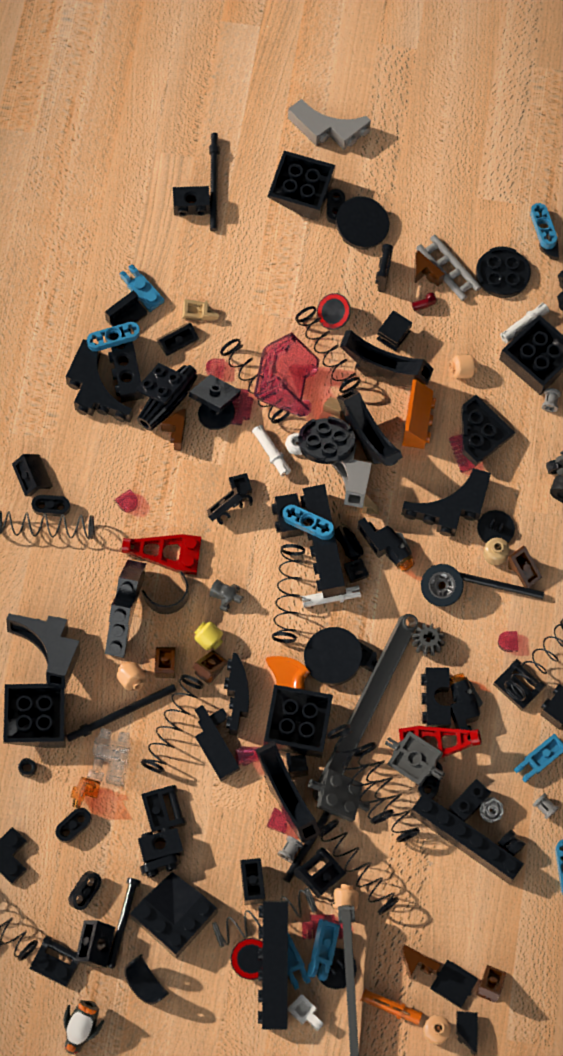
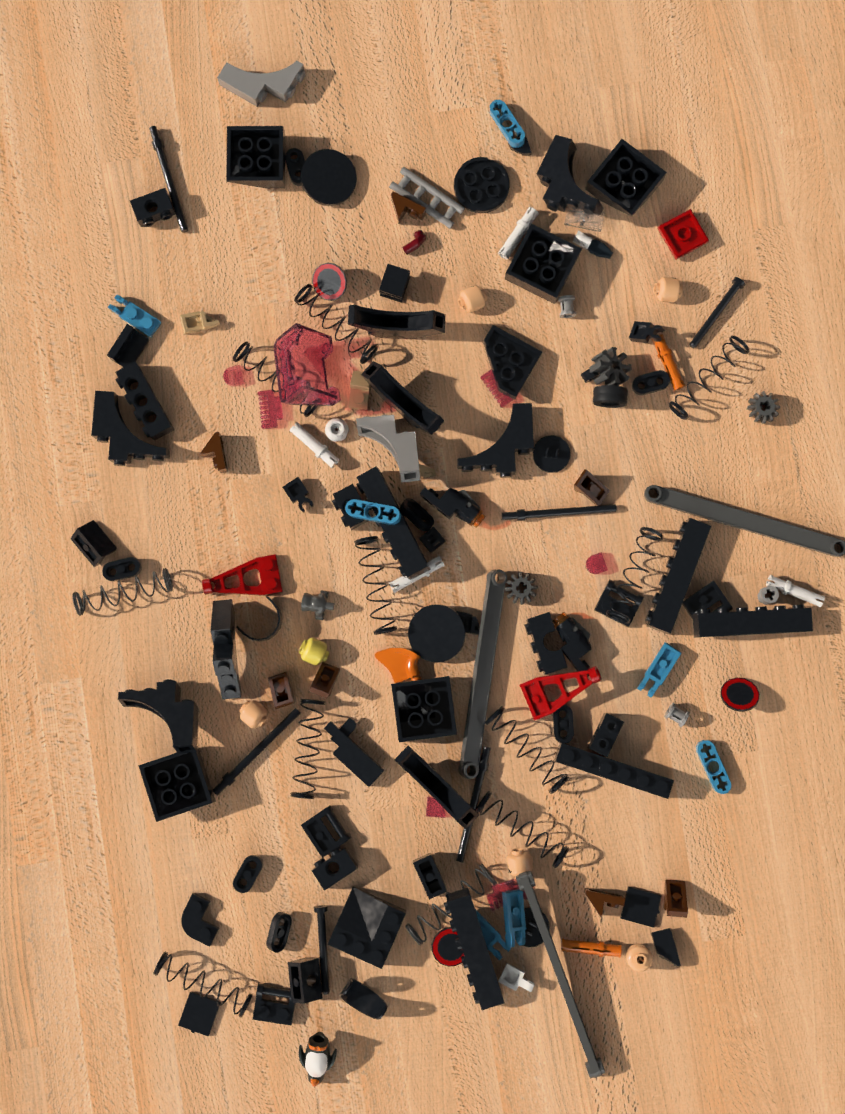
camera: 10 degrees left, 15 degrees up
black axle [18,758,37,778] -> none
clear orange bracket [71,776,100,809] -> none
dark azure beam [87,322,140,351] -> none
clear hips [87,728,131,787] -> none
clear pink tile [115,489,138,512] -> none
black plate [136,363,197,431] -> none
black plate [140,854,181,878] -> none
black slope [156,322,199,356] -> none
black plate [188,374,241,413] -> none
black piece [198,403,235,430] -> none
black plate [207,487,242,525] -> none
black slope [224,653,249,736] -> none
clear pink cone [235,746,260,766] -> none
light grey bush [278,836,303,863] -> none
black panel [285,753,308,778] -> none
black plate [294,848,346,898] -> none
black tile [298,416,355,464] -> none
dark grey plate [308,769,371,822] -> none
black piece [327,724,394,825] -> none
black plate [375,244,393,292] -> none
dark grey plate [385,731,445,787] -> none
orange slope [402,379,436,449] -> none
black wheel [421,564,464,607] -> none
white plate [480,797,504,823] -> none
tan head [483,537,510,565] -> none
black wheel [498,829,526,856] -> none

